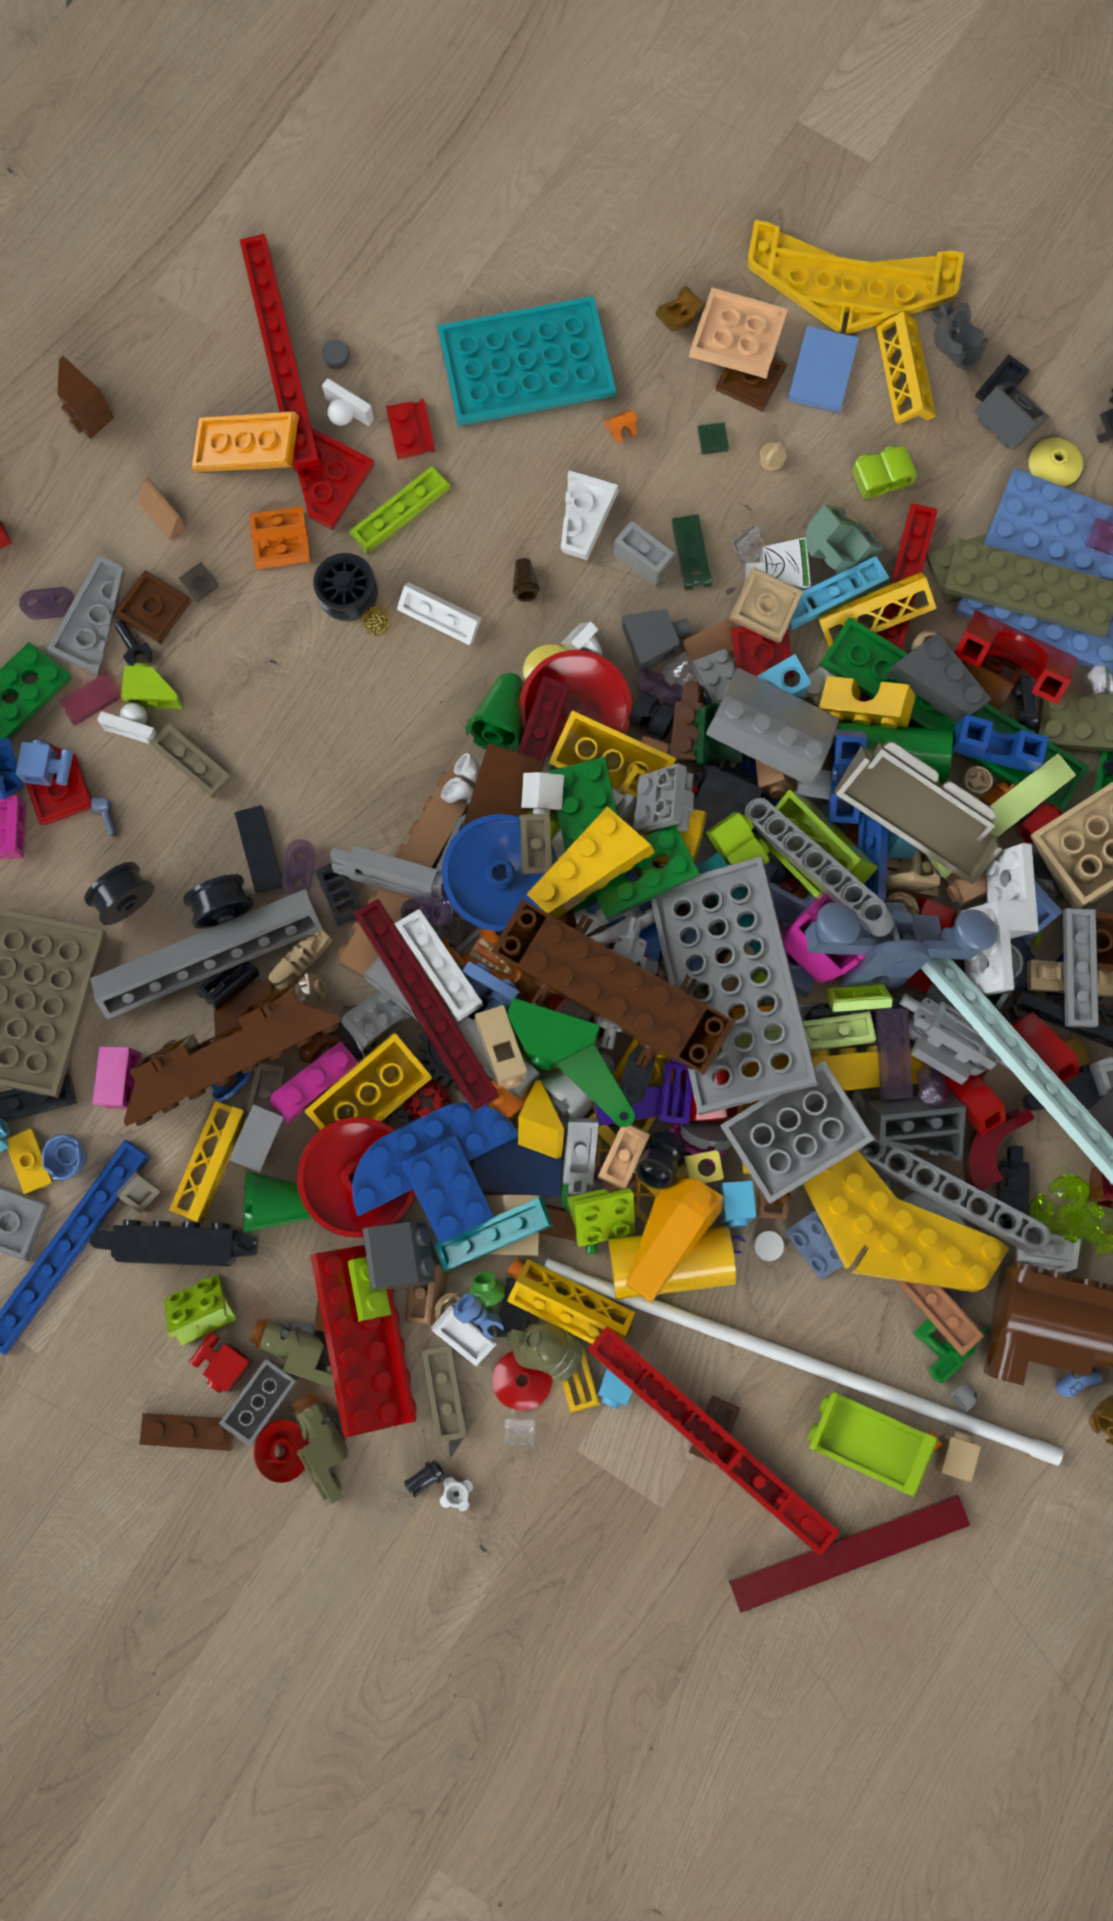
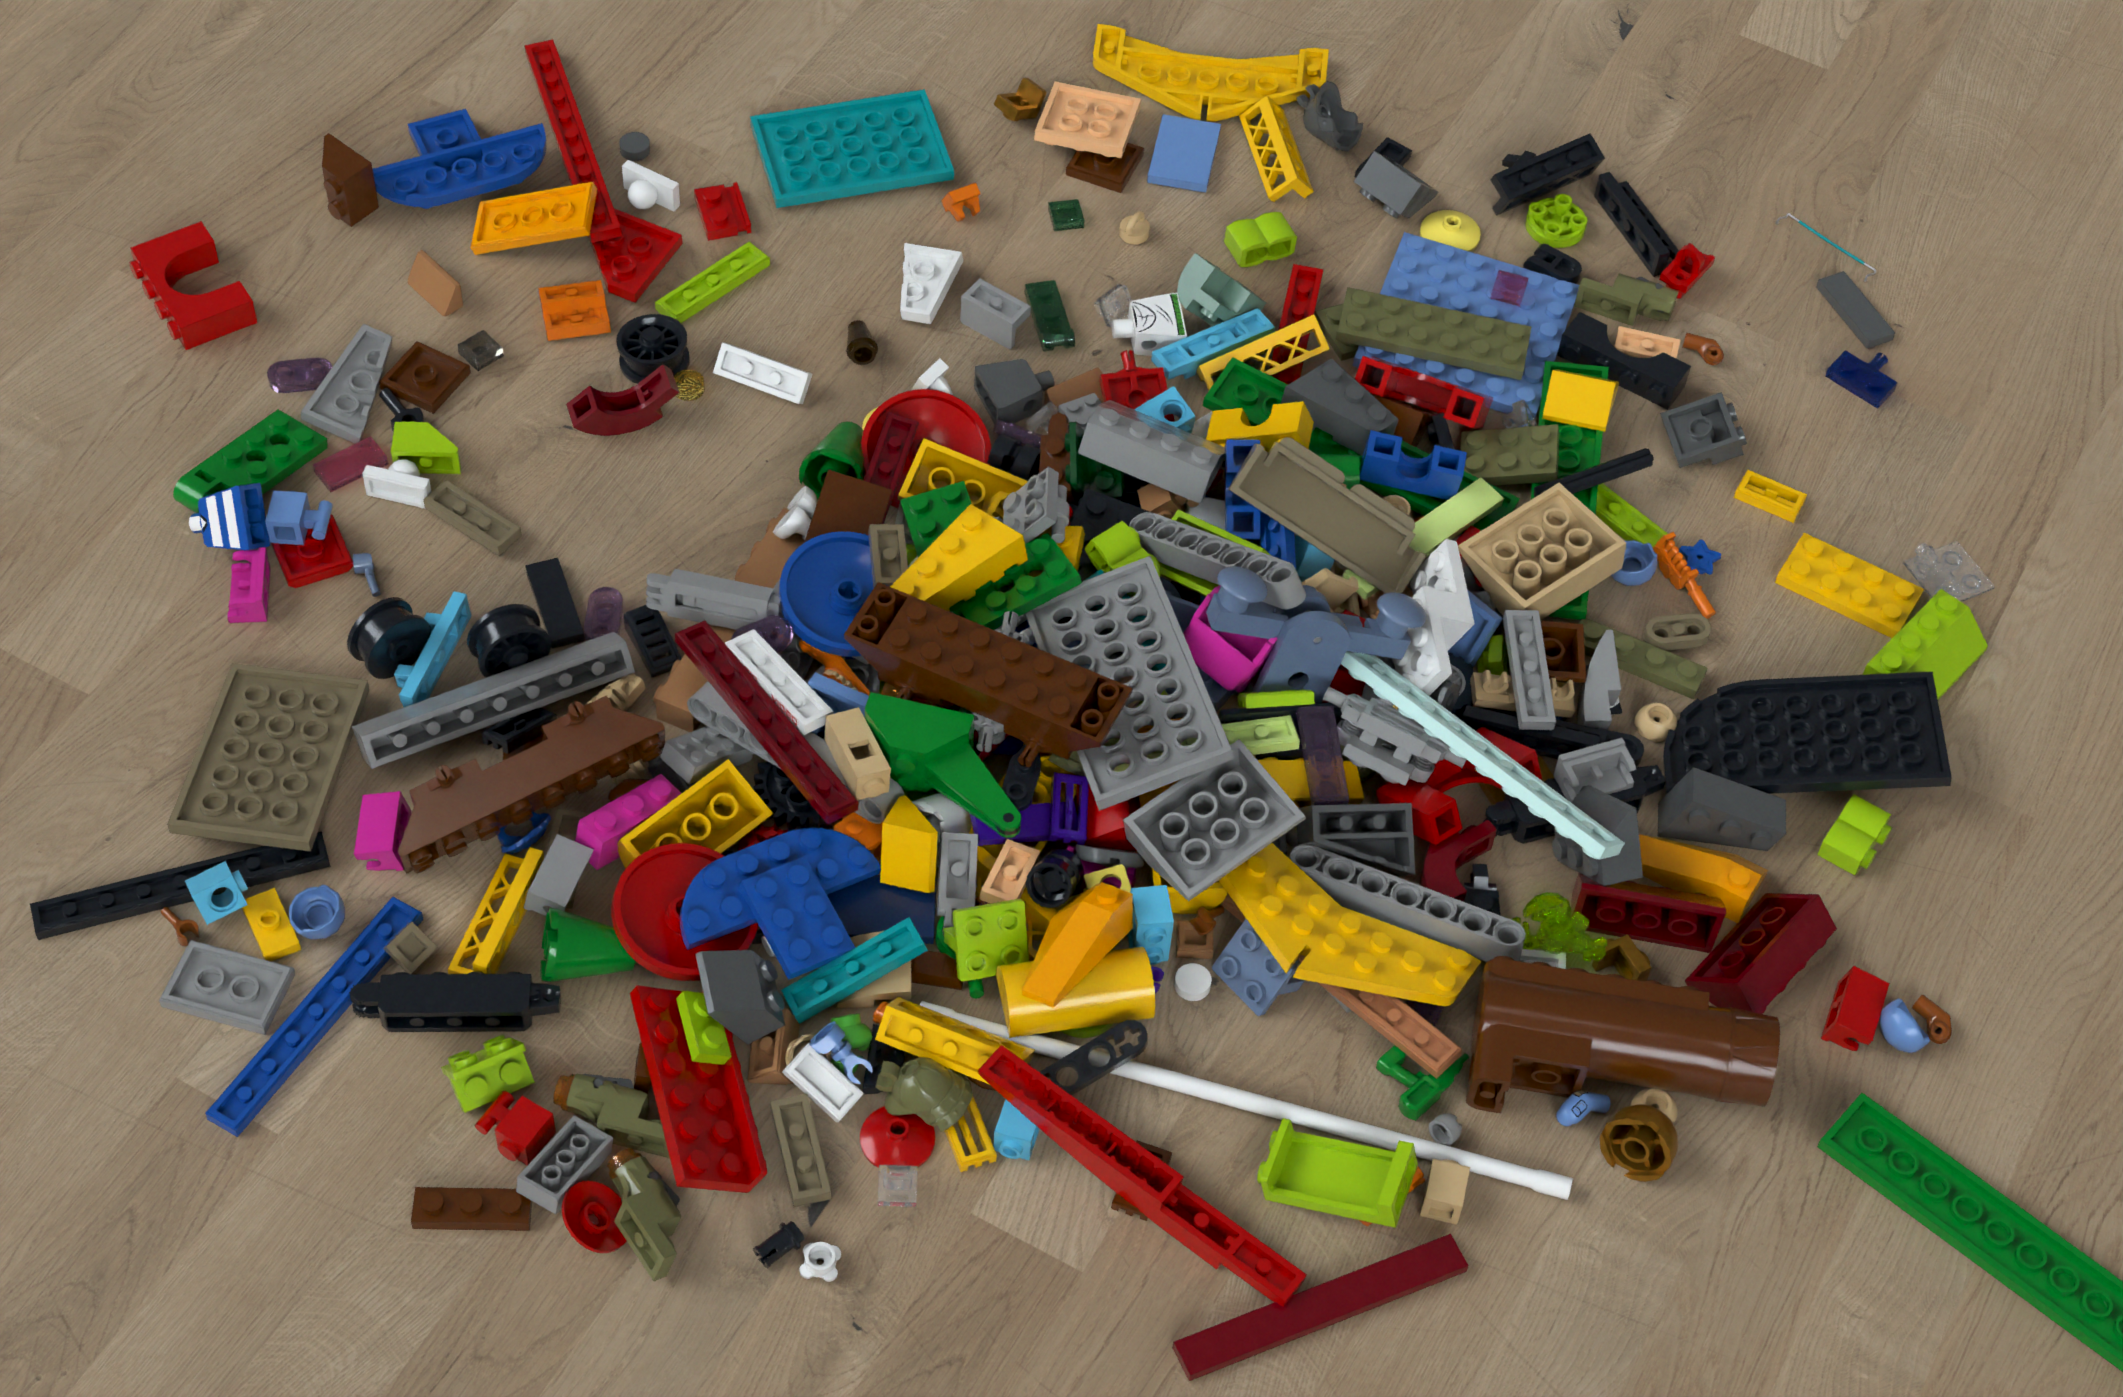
camera: 10 degrees left, 25 degrees down
white brick [521,772,564,814] -> none
tan tile [729,567,803,644] -> none
plate [917,1064,948,1108] -> none
none -> blue plate [373,109,547,209]
none -> medium azure hinge [394,591,472,708]
none -> dark red arch [566,364,679,436]
none -> black beam [1040,1020,1148,1095]
none -> lime plate [1483,635,1509,675]

